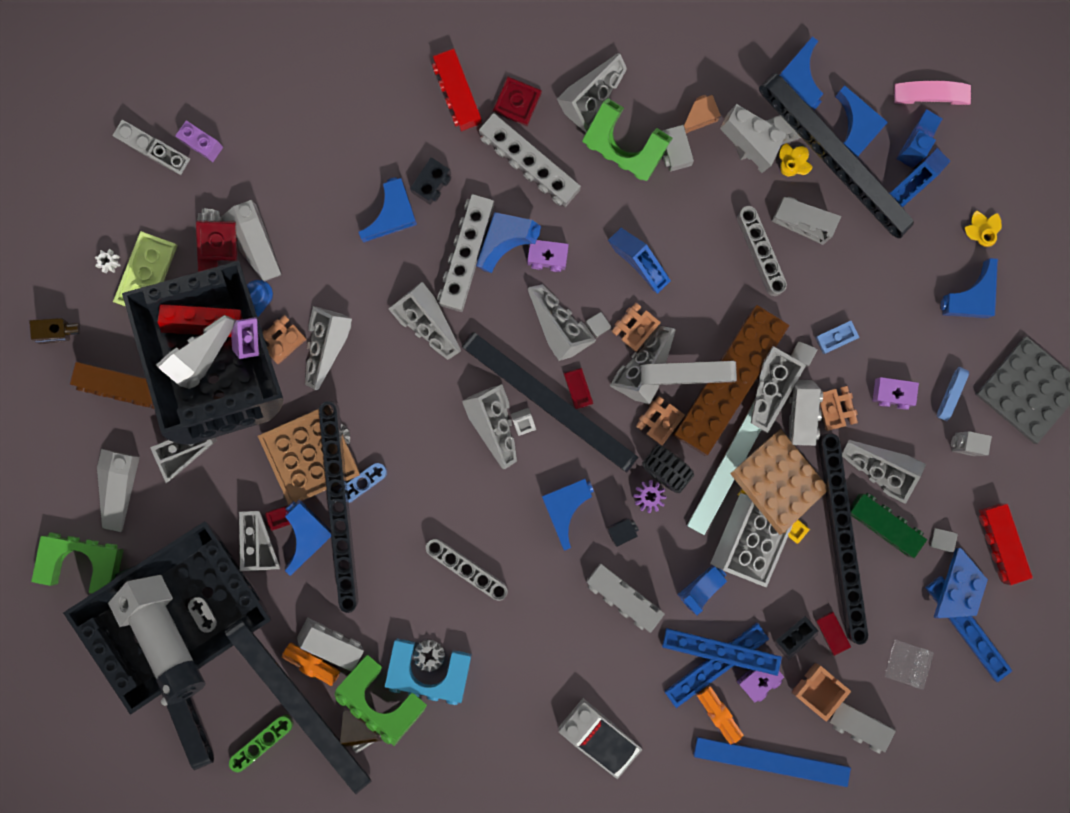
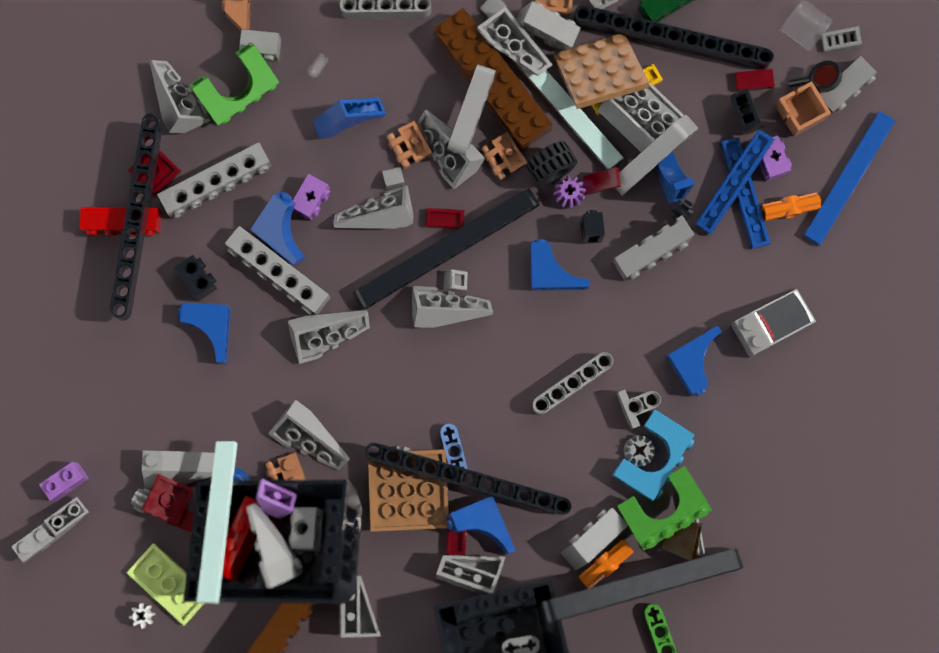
camera: 70 degrees left, 5 degrees down
none -> black beam [110,113,163,321]
none -> light aqua tile [197,441,237,603]
none -> light grey brick [289,508,324,552]
none -> clear pin [307,54,329,79]
none -> dark red tile [583,167,621,195]
none -> light grey beam [616,115,699,196]
none -> light grey tile [616,390,661,430]
none -> blue arch [666,326,722,397]
none -> black gear [671,199,694,221]
none -> piece [789,60,842,92]
none -> light grey slope [821,26,862,52]

